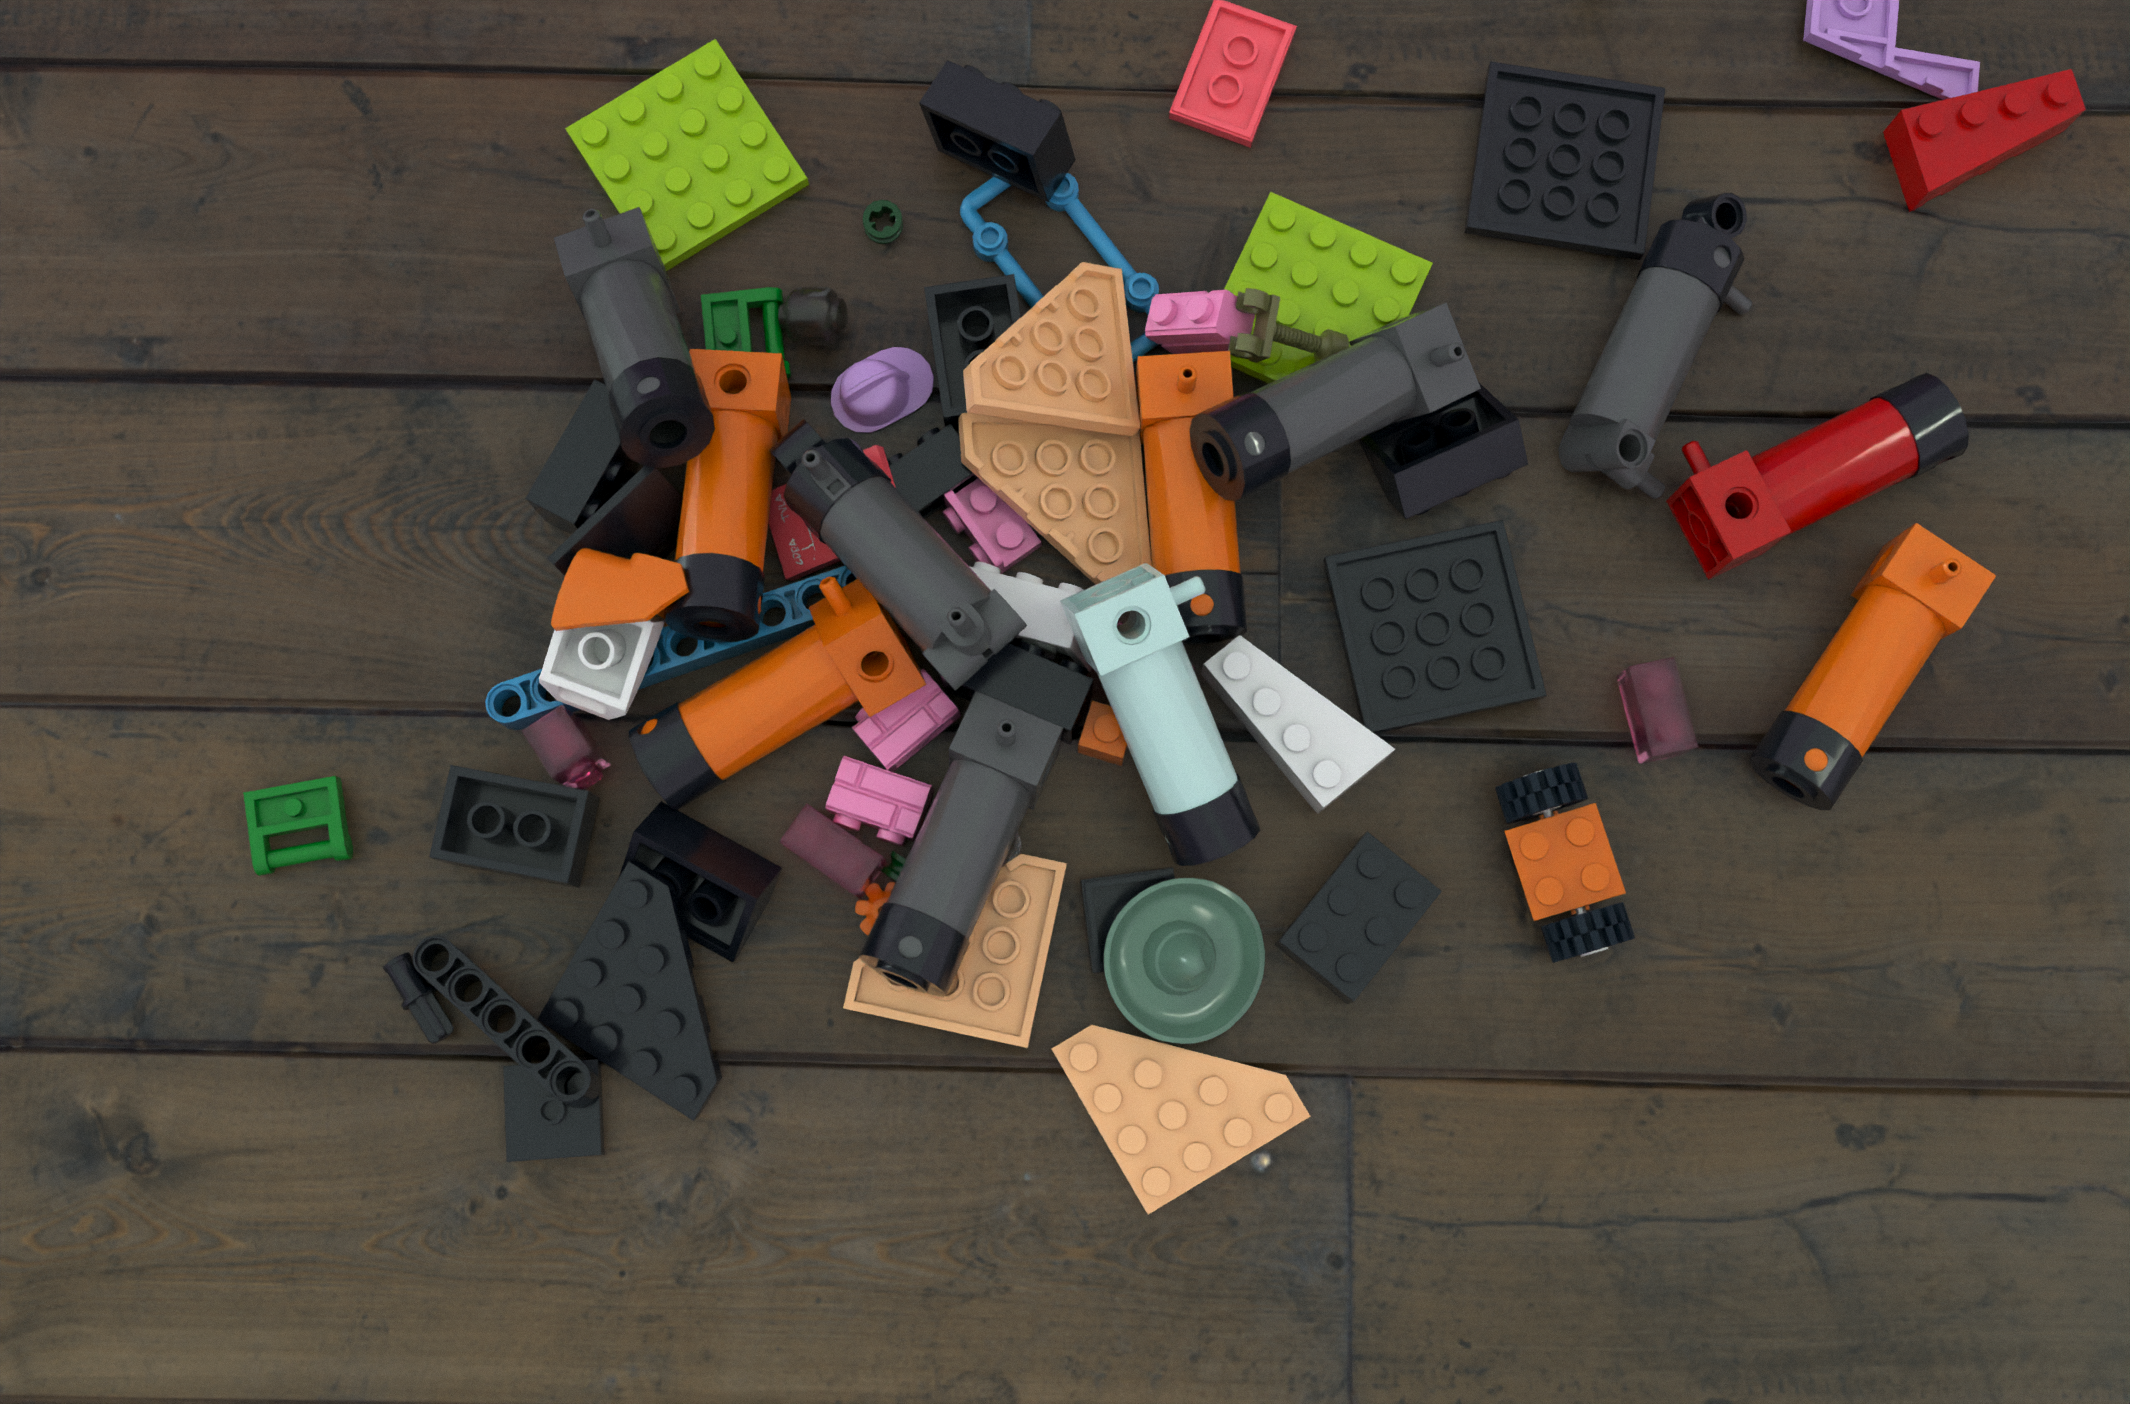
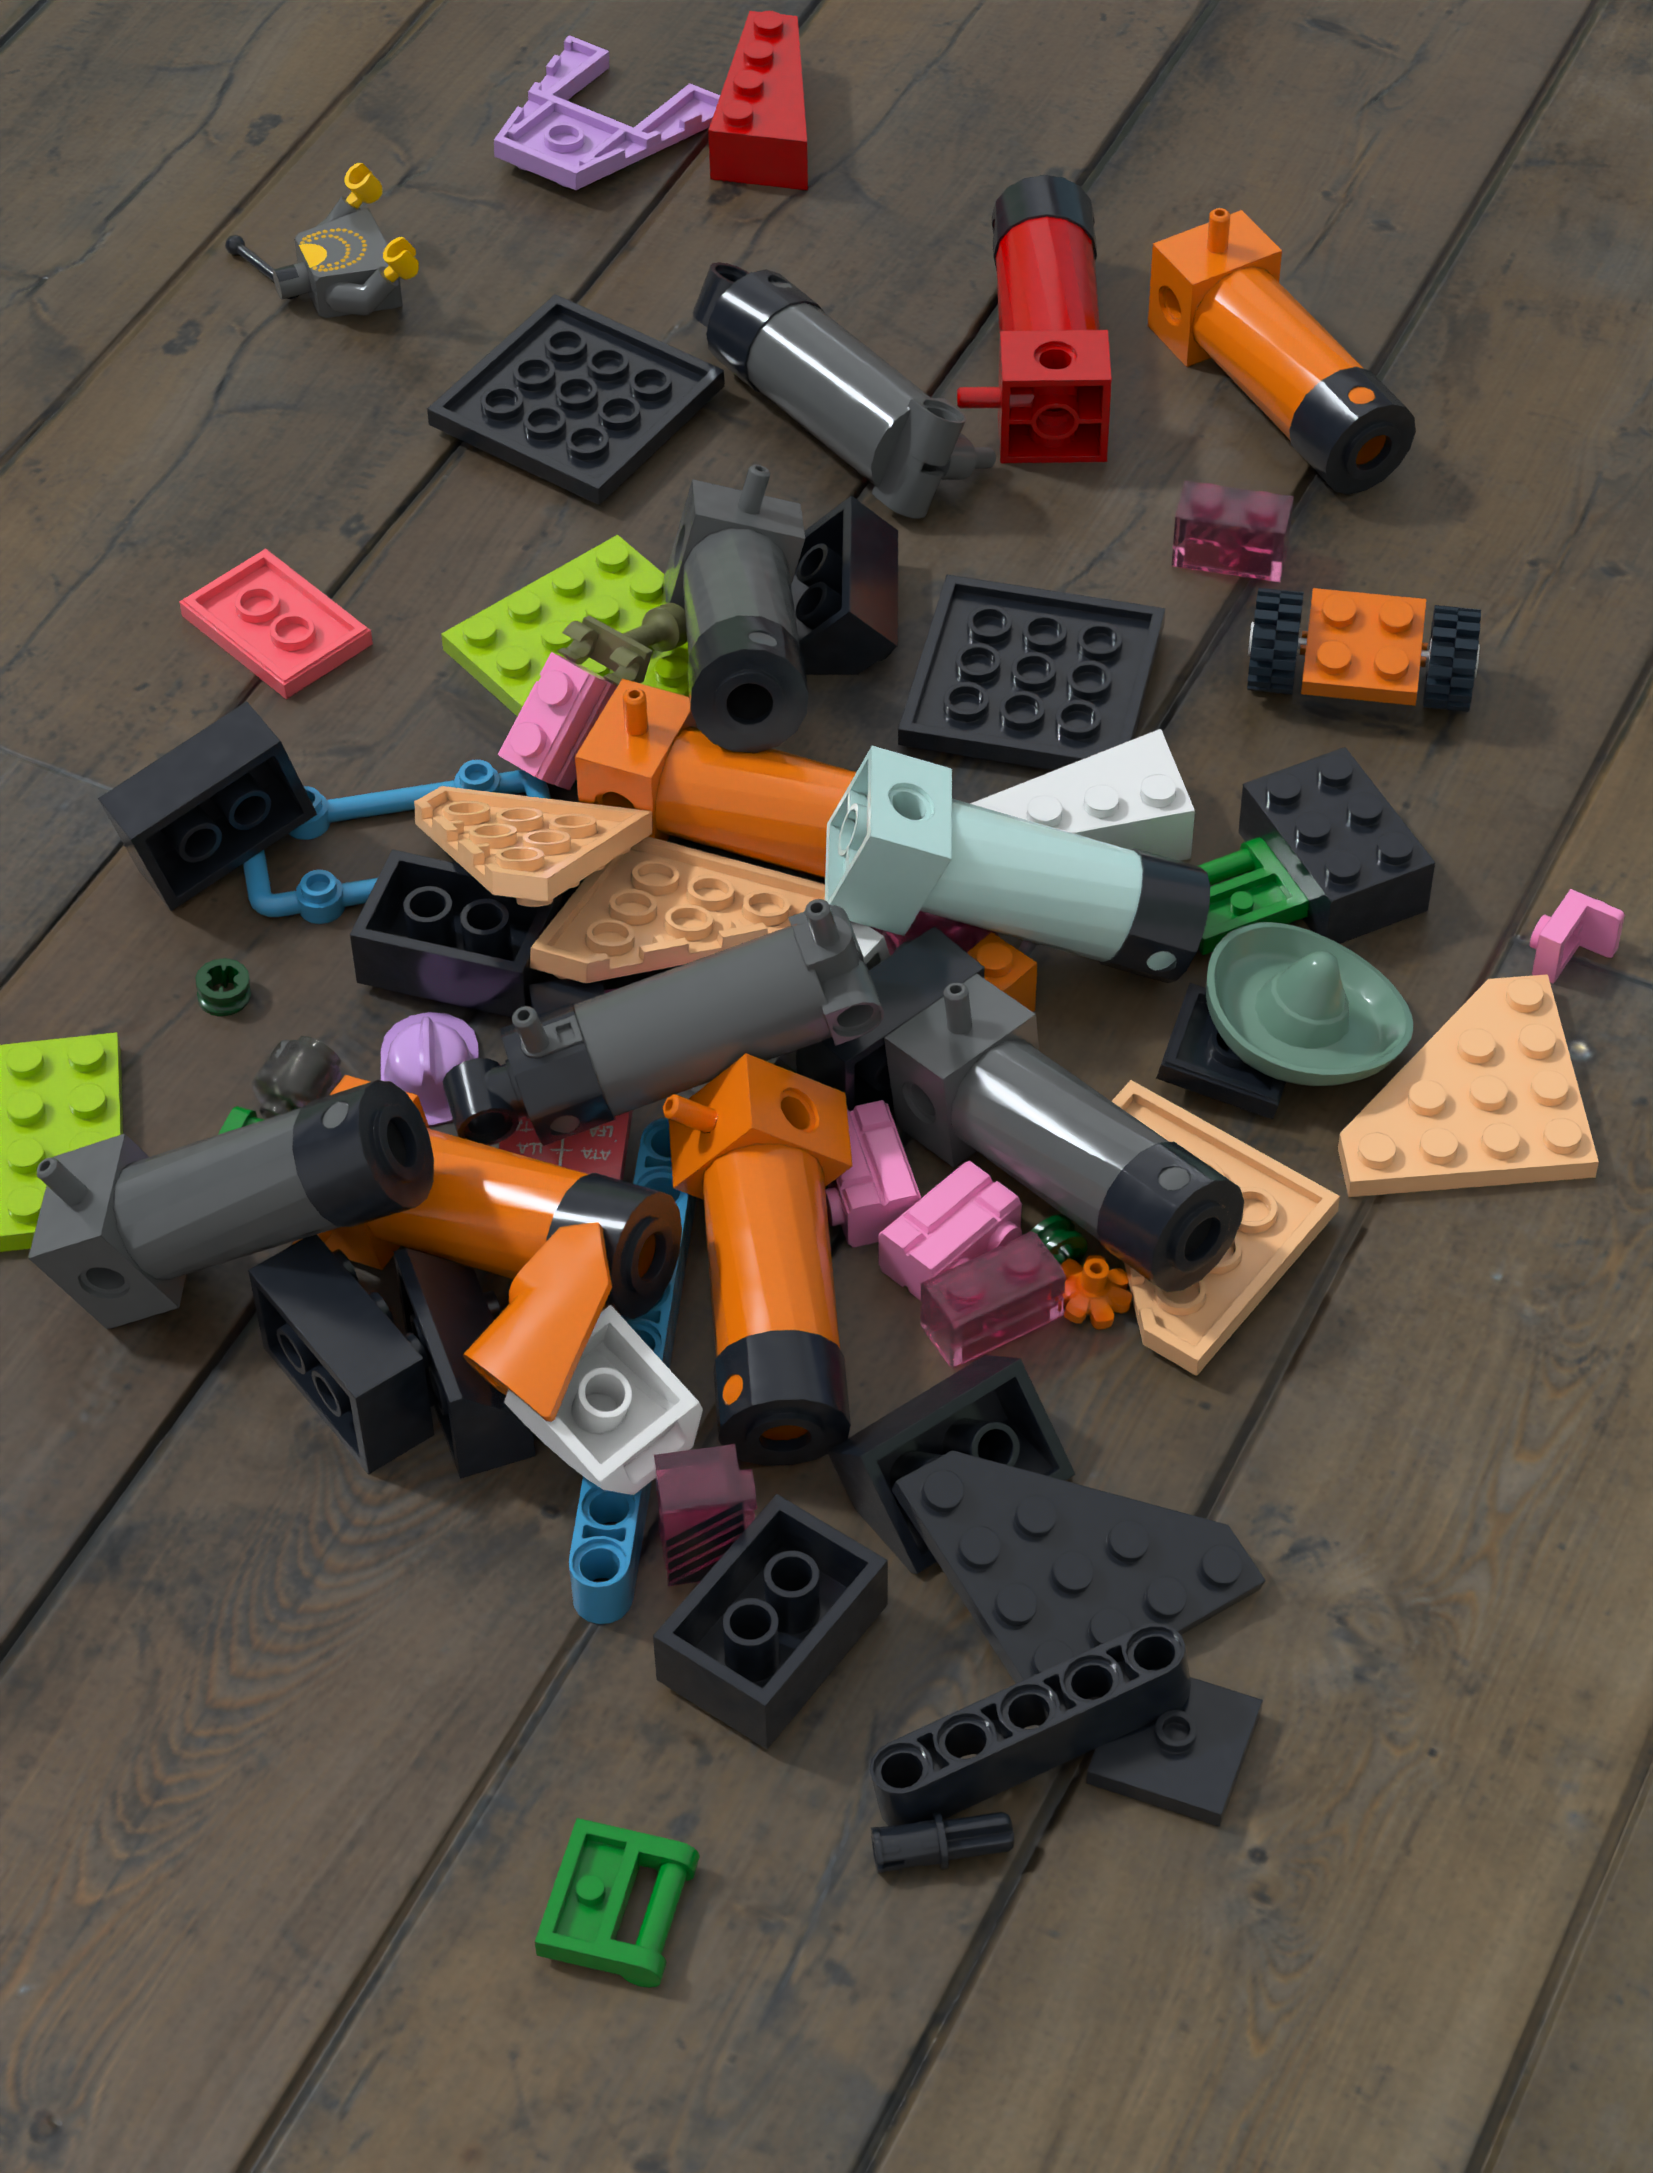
camera: 65 degrees left, 30 degrees down
none -> green plate [1198,837,1309,955]
none -> bright pink bracket [1529,889,1625,984]

